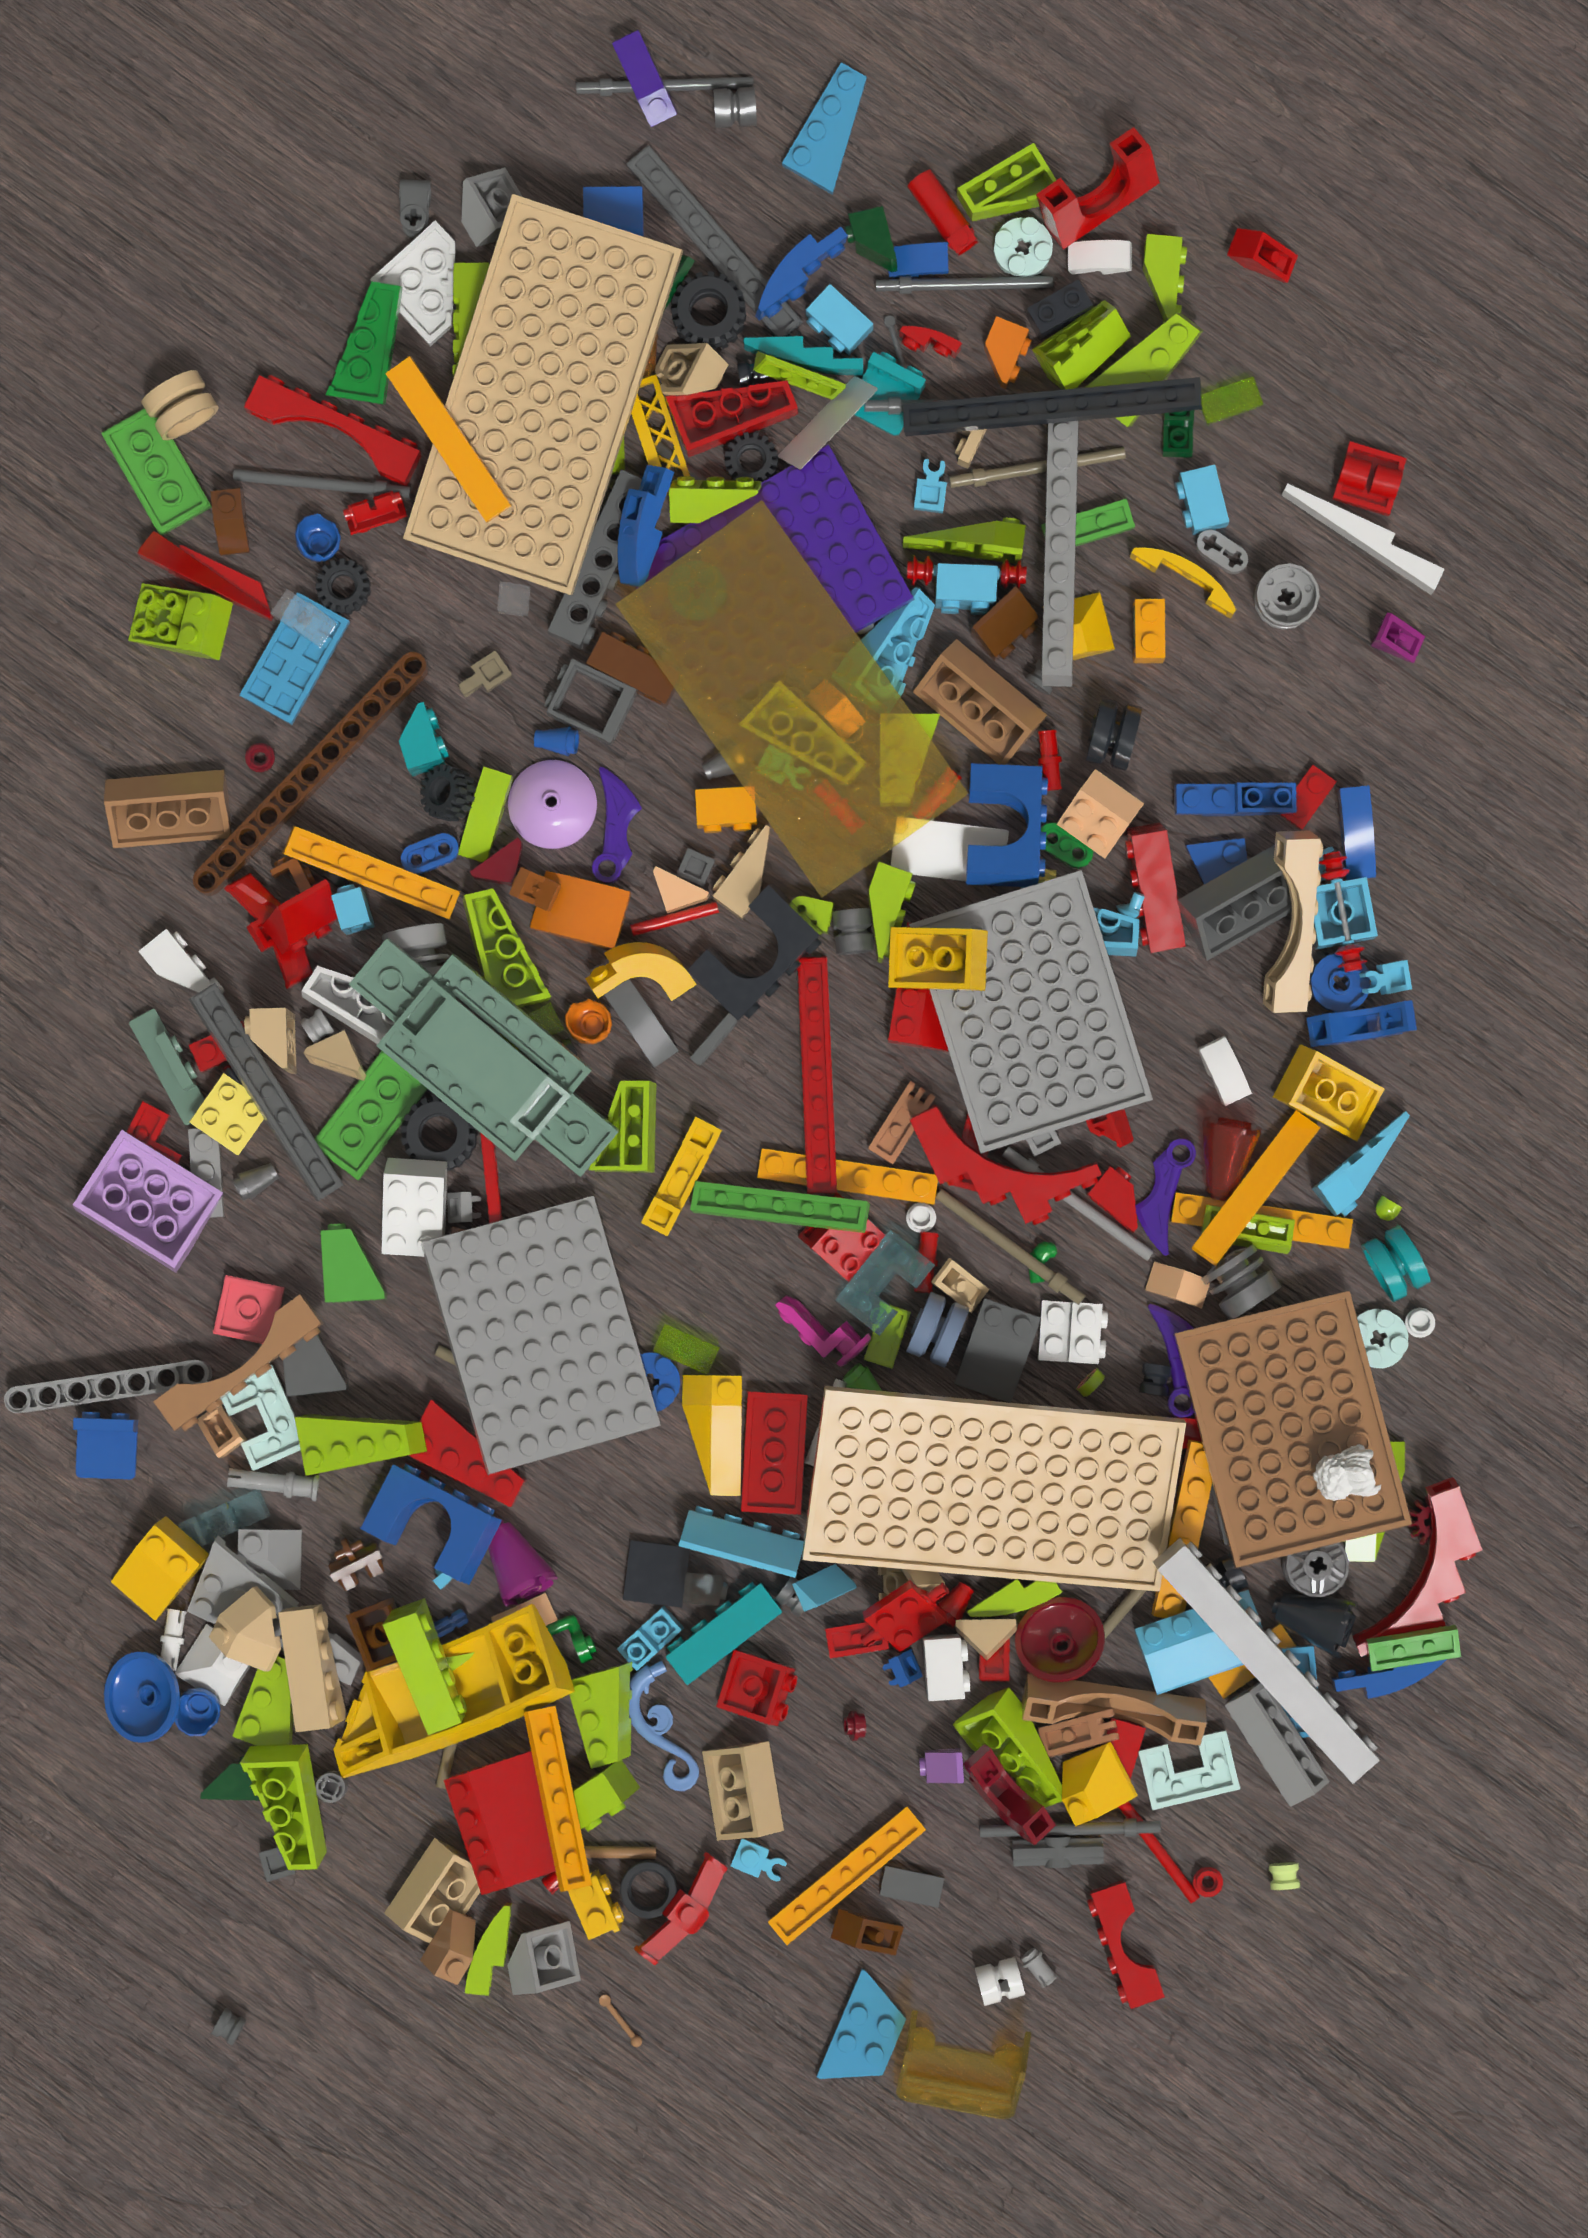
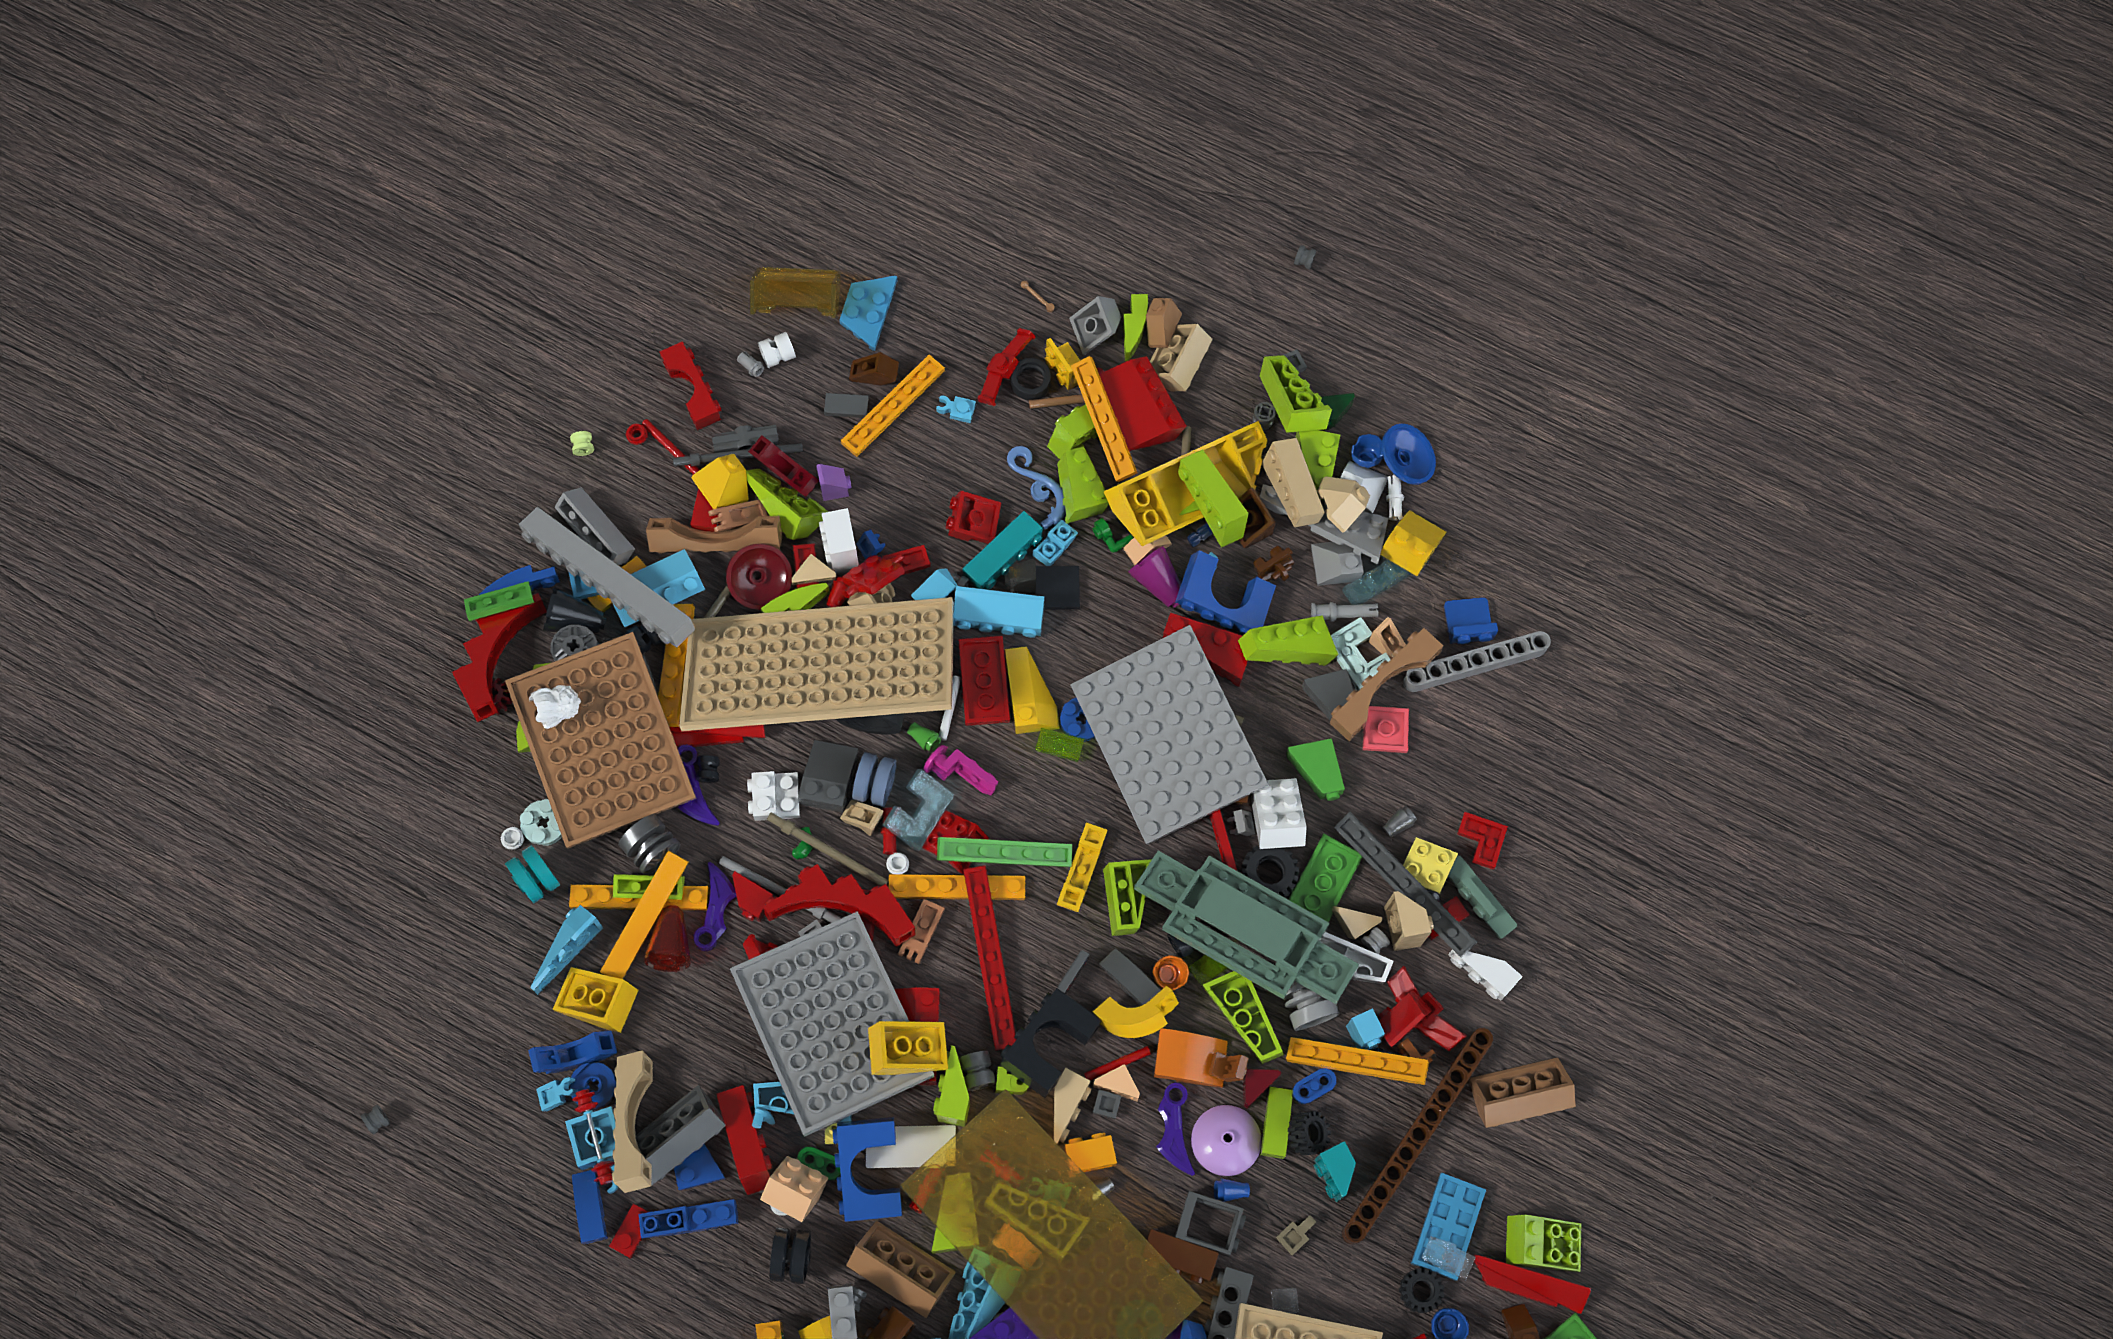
camera: 165 degrees right, 15 degrees down
lavender slope [73,1130,223,1273] -> none
light grey plate [188,1129,225,1218] -> none
dark red plate [245,743,275,773] -> none
tan slope [702,1741,784,1841] -> none
dark red plate [843,1711,866,1741] -> none
lime plate [864,1303,911,1369] -> none
red pin [1038,730,1062,791] -> none
lime tile [1076,1368,1105,1397] -> none
light aqua plate [1138,1730,1240,1810] -> none
light nougat slope [1145,1262,1210,1309] -> none
white slope [1197,1036,1252,1106] -> none
lime hinge [1376,1196,1402,1221] -> none

